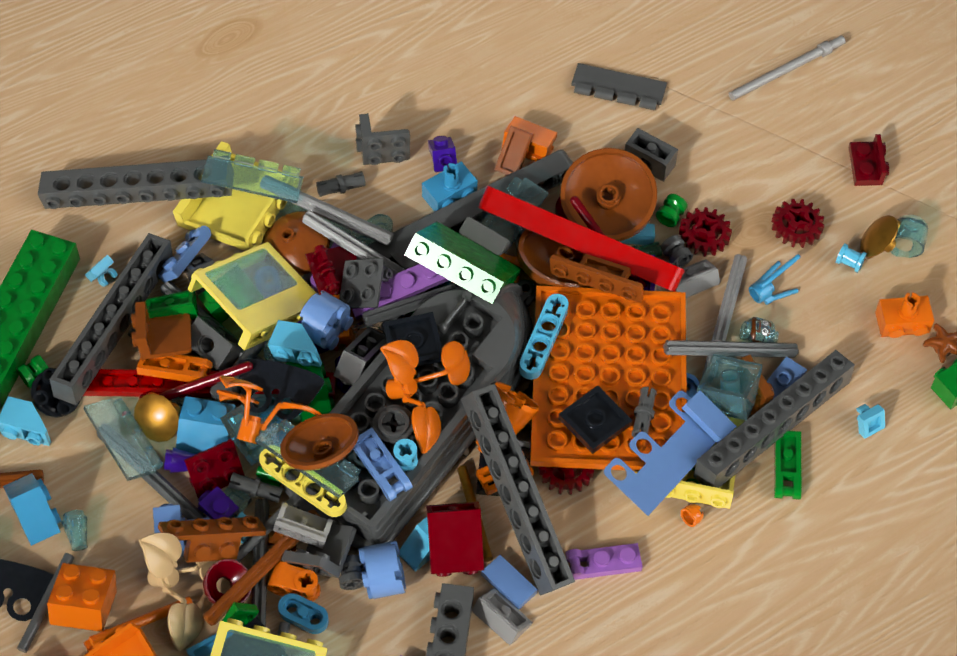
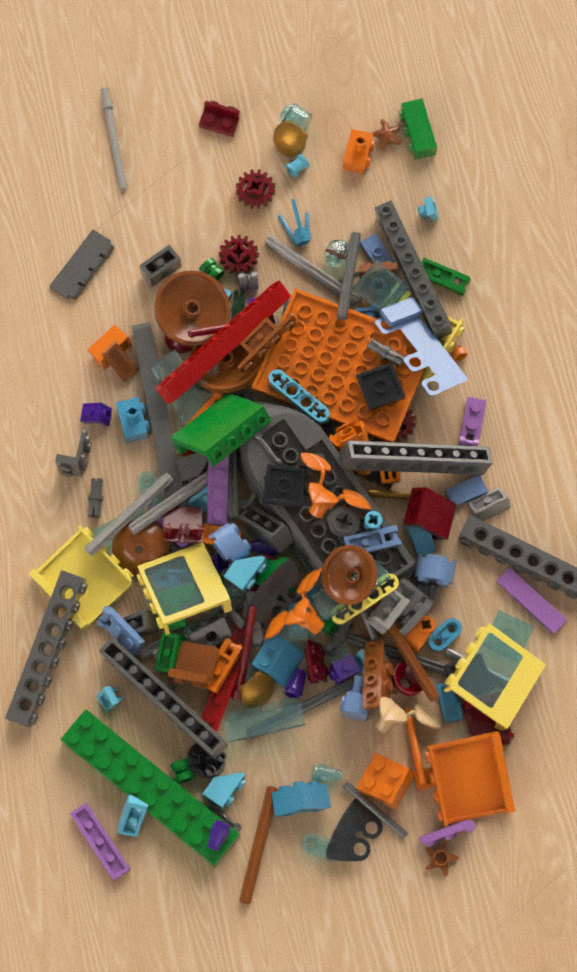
camera: 70 degrees left, 15 degrees up
clear light blue windscreen [201,149,303,203] -> none
green tile [222,602,259,627] -> none
dark grey hinge [339,258,393,309] -> none
light grey slope [459,217,512,256] -> none
light grey slope [672,259,720,298] -> none

